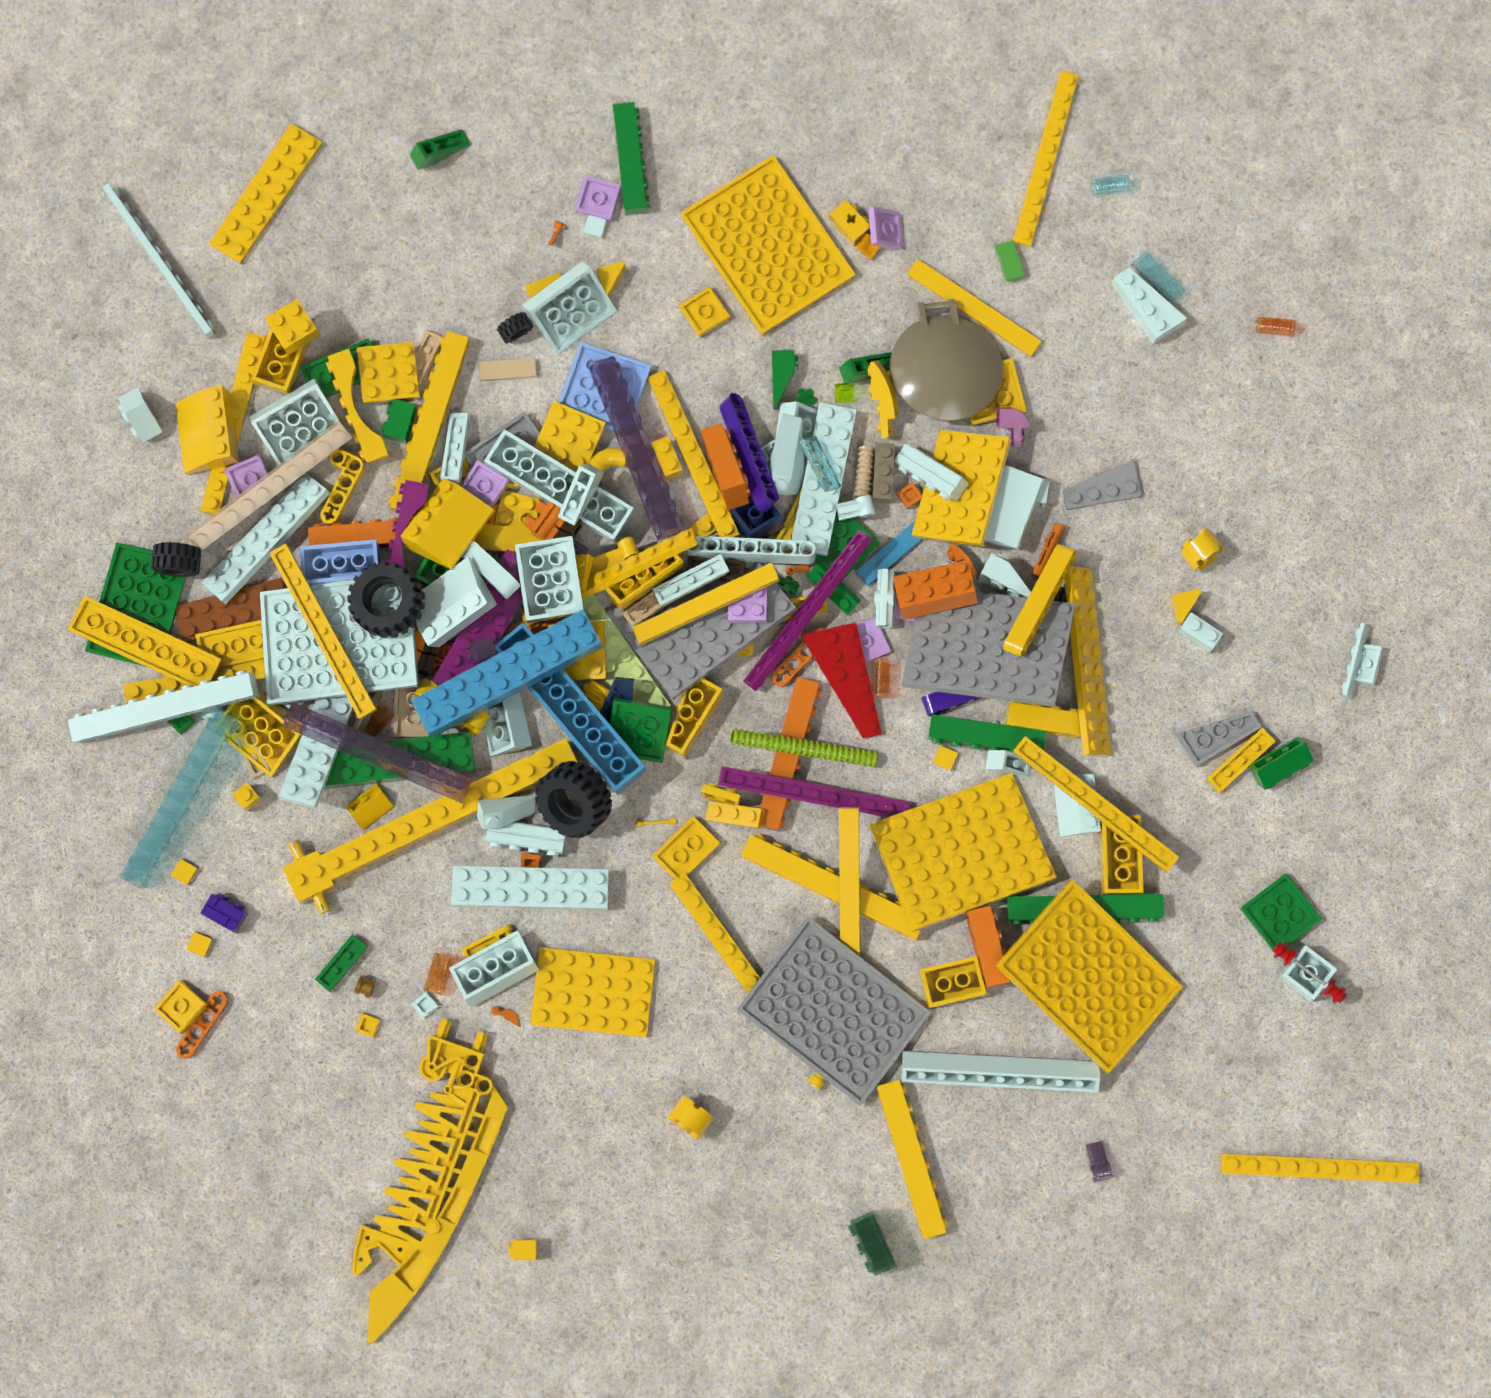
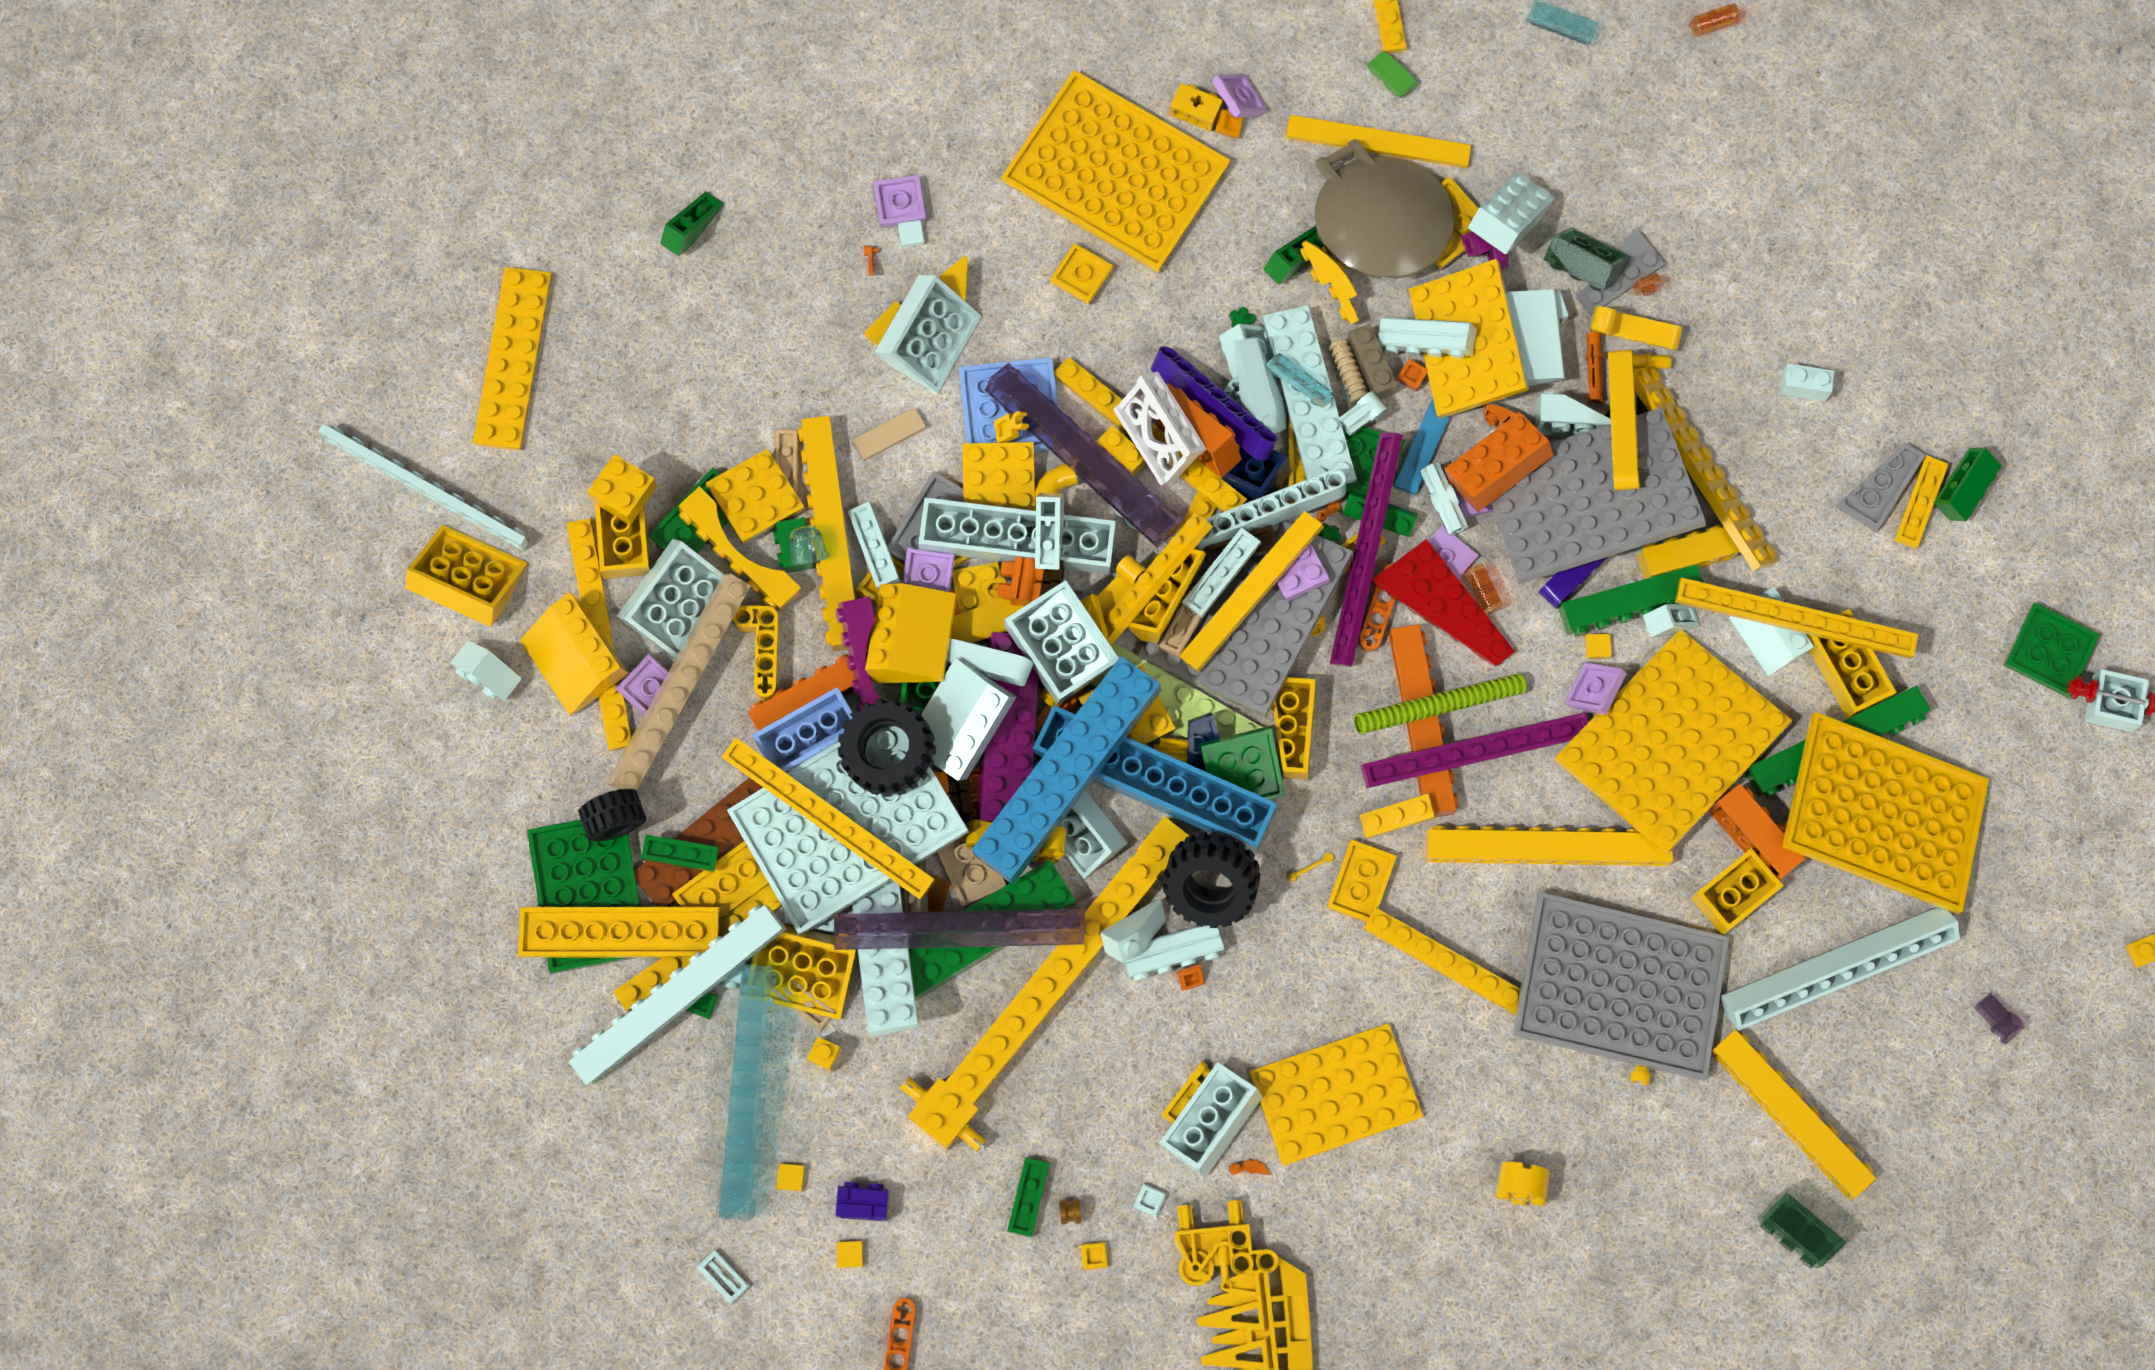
camera: 30 degrees left, 5 degrees down
yellow plate [154,979,208,1034] -> none
light aqua plate [201,473,330,605] -> none
yellow panel [345,783,393,830] -> none
clear orange brick [423,953,455,996] -> none
light aqua brick [451,866,609,910] -> none
clear purple brick [466,637,497,664] -> none
black tyre [497,312,533,344] -> none
green brick [612,102,650,216] -> none
yellow plate [701,783,740,805] -> none
green slope [772,350,798,410] -> none
clear neon green tile [835,383,854,402] -> none
yellow tile [839,807,861,957] -> none
light aqua wedge [1111,268,1187,344] -> none
yellow slope [1170,589,1202,626] -> none
yellow brick [1181,528,1225,572] -> none
light aqua bracket [1342,622,1383,700] -> none
none -> yellow slope [405,524,528,627]
none -> green plate [641,834,719,873]
none -> light aqua tile [697,1249,750,1304]
none -> clear light blue hair [789,525,829,565]
none -> yellow plate [994,411,1029,443]
none -> white fence [1113,372,1207,485]
none -> light aqua brick [1468,171,1555,255]
none -> clear green slope [1543,227,1632,291]
none -> lavender plate [1565,662,1626,715]
none -> yellow beam [1588,306,1683,351]
none -> clear orange plate [1632,273,1661,296]
none -> yellow axle [1633,352,1671,369]

